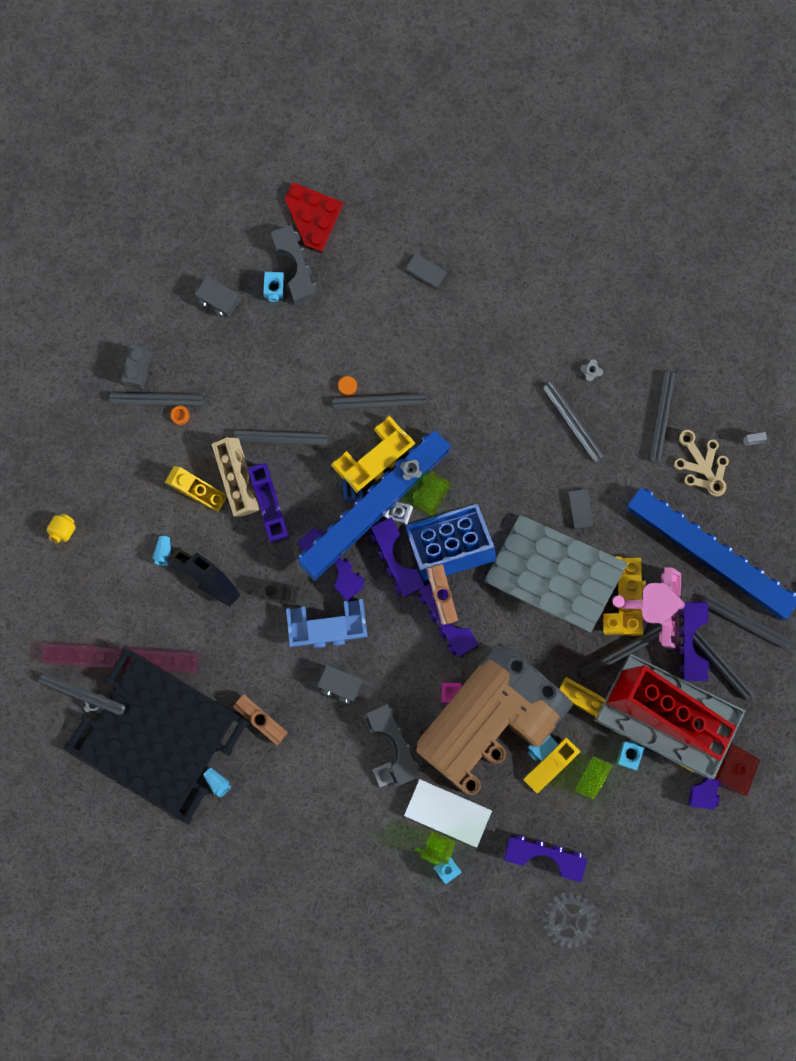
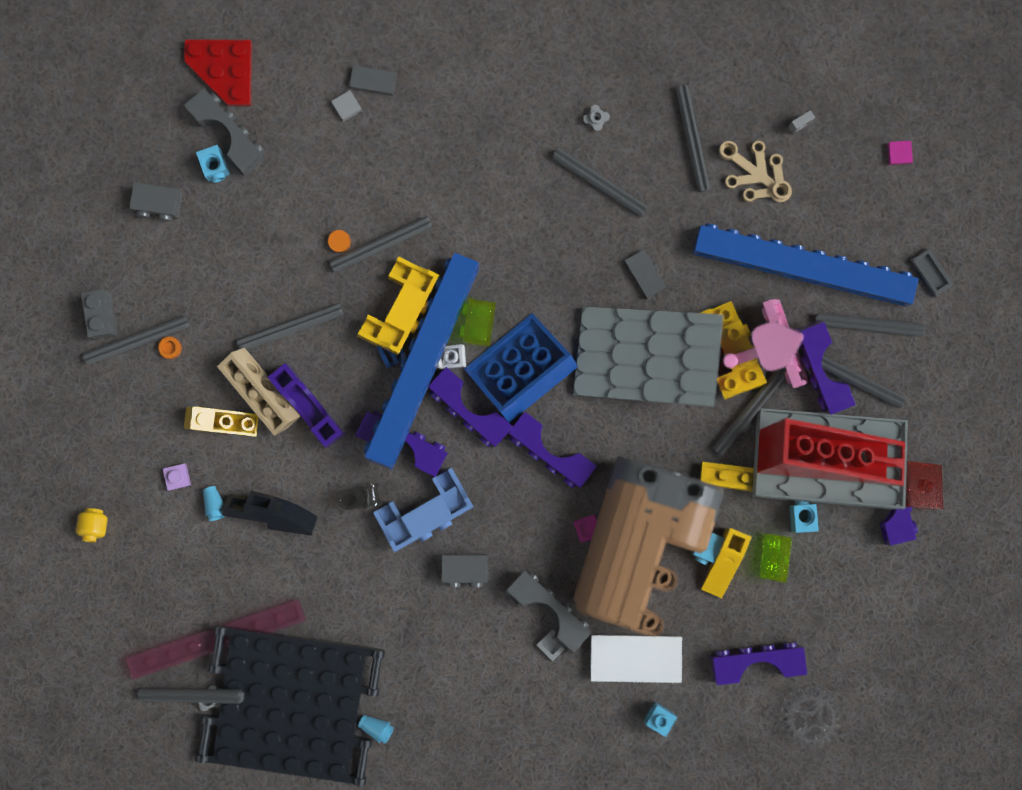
camera: 25 degrees left, 5 degrees up
nougat piece [233,694,288,746] -> none
light grey plate [400,460,422,481] -> none
clear neon green bracket [415,831,456,865] -> none
nougat piece [426,564,458,625] -> none
none -> lavender plate [163,463,191,491]
none -> light grey tile [331,90,362,122]

